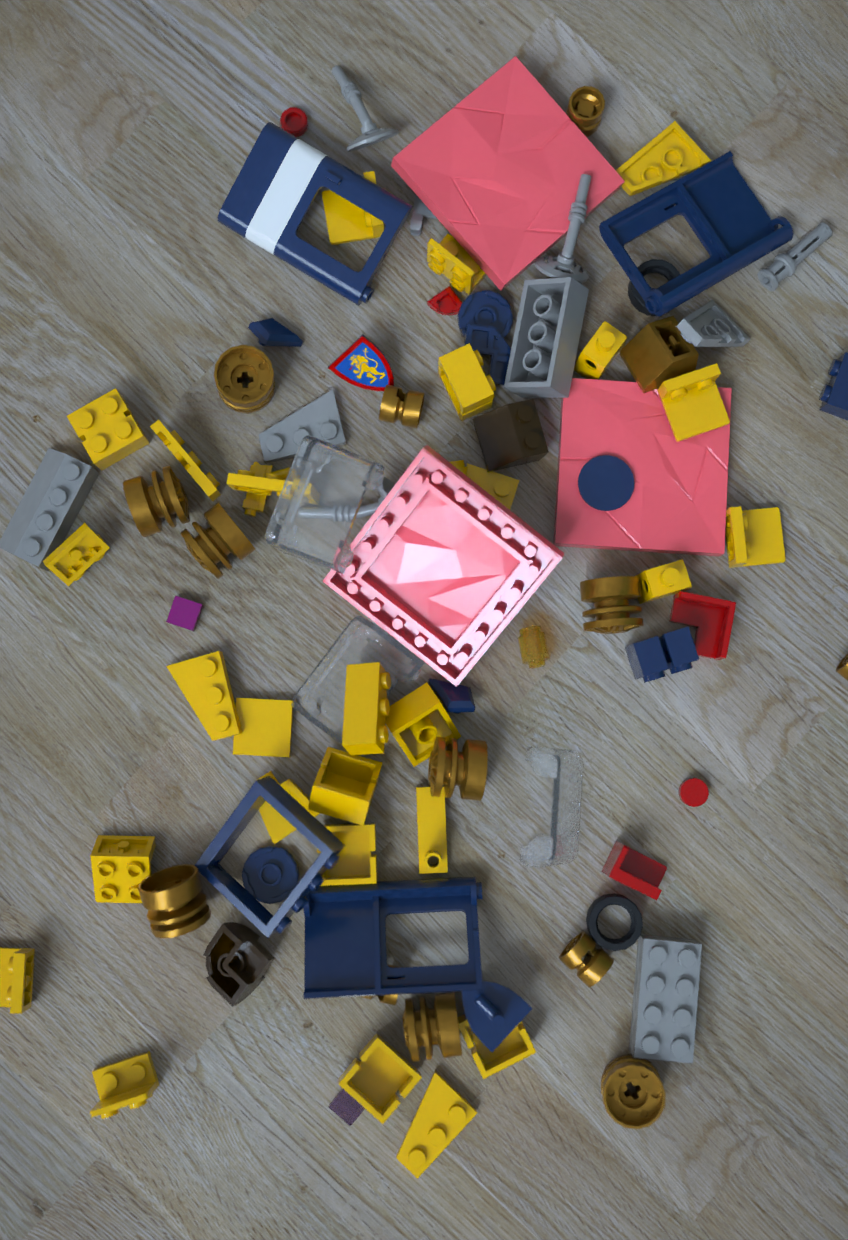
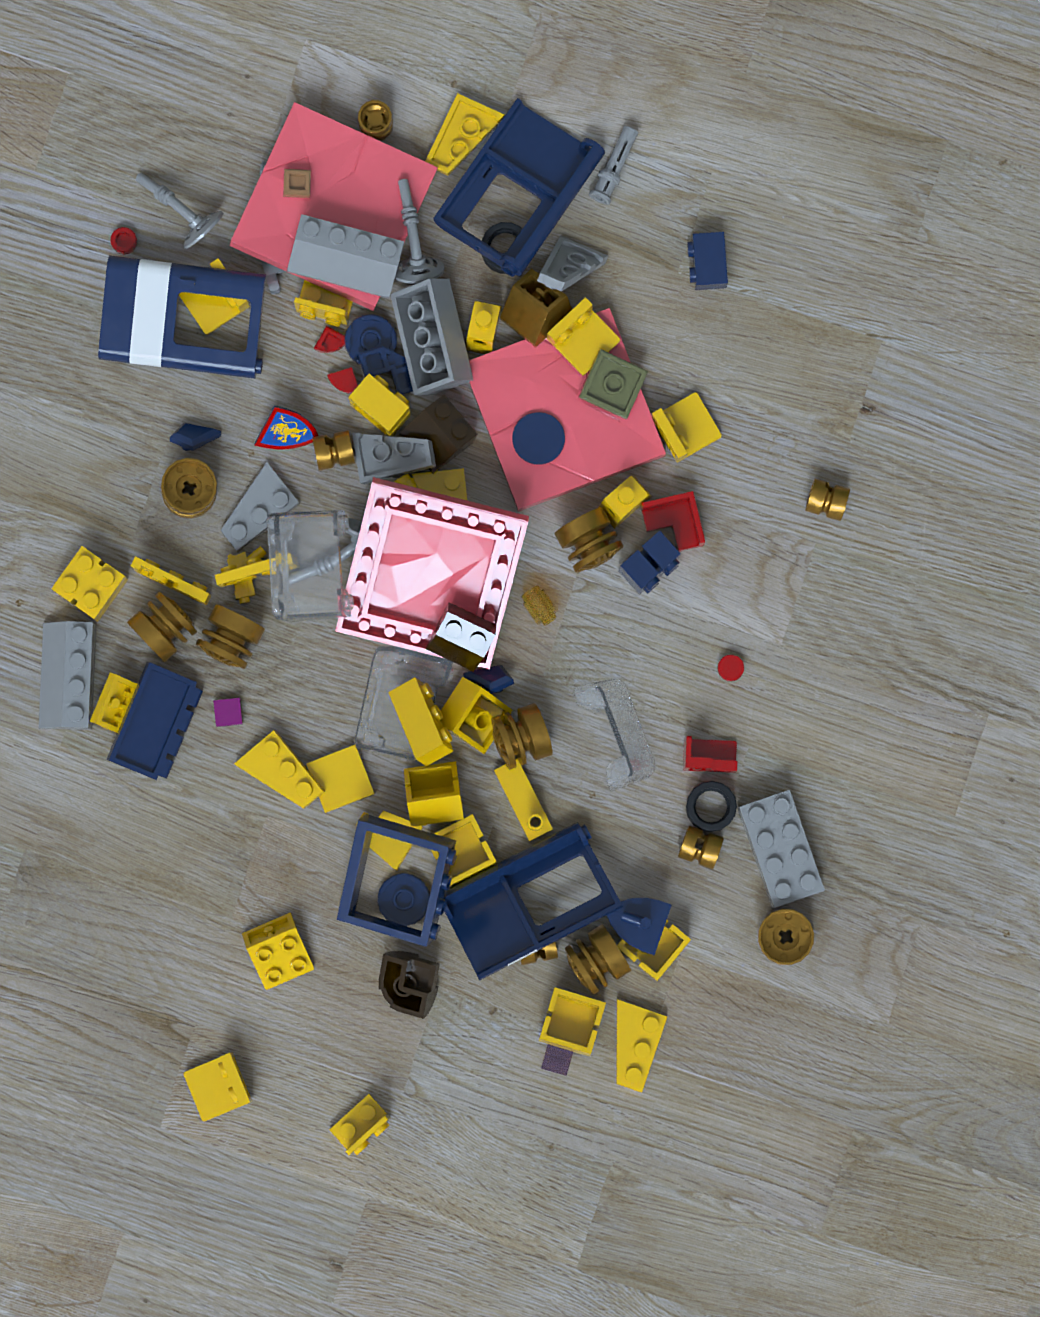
camera: 25 degrees left, 0 degrees up
pearl gold wheel [138,864,211,938] -> none
none -> dark blue hinge [106,662,203,780]
none -> medium nougat tile [283,169,311,198]
none -> light grey slope [287,214,404,299]
none -> red tile [327,367,358,394]
none -> light grey wing [352,432,436,484]
none -> dark brown slope [426,602,497,672]
none -> olive tile [578,349,648,420]

